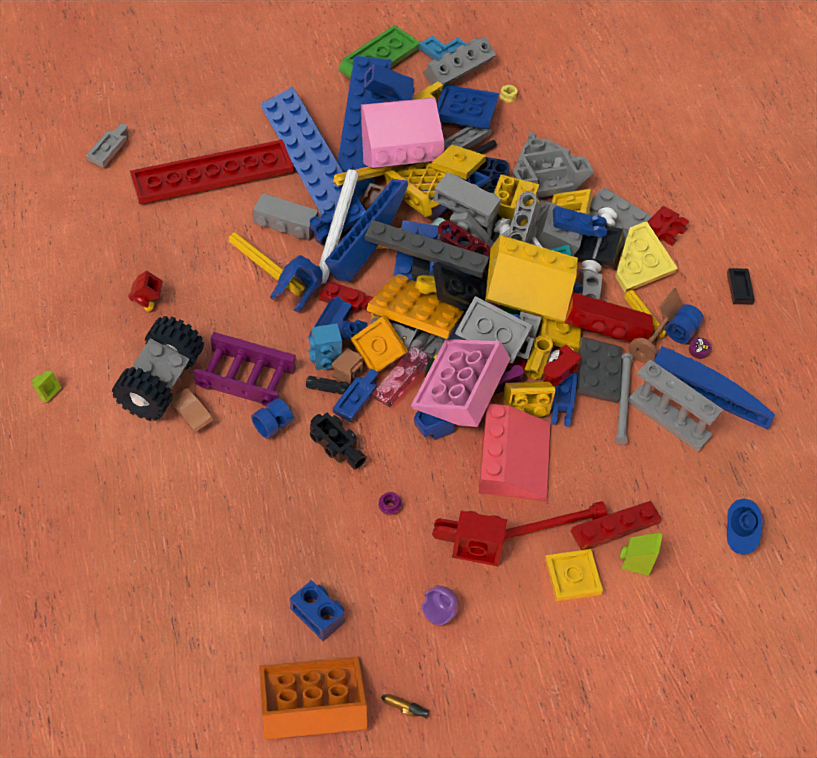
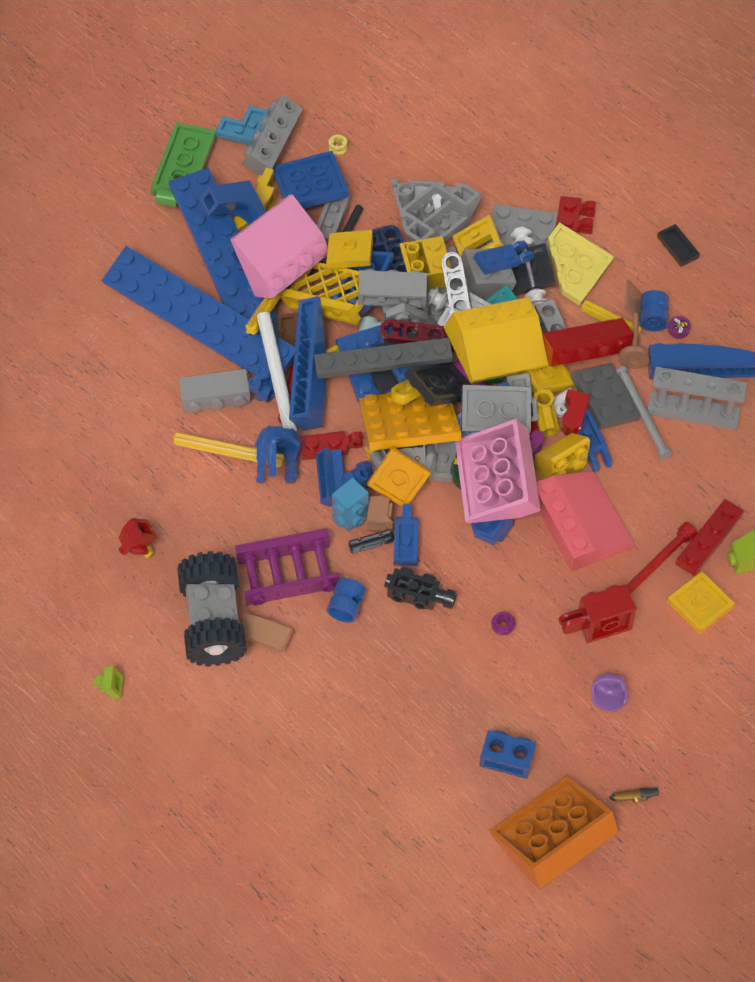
camera: 25 degrees left, 5 degrees up
red plate [130,139,293,204] -> none
clear pink plate [372,346,430,407] -> none

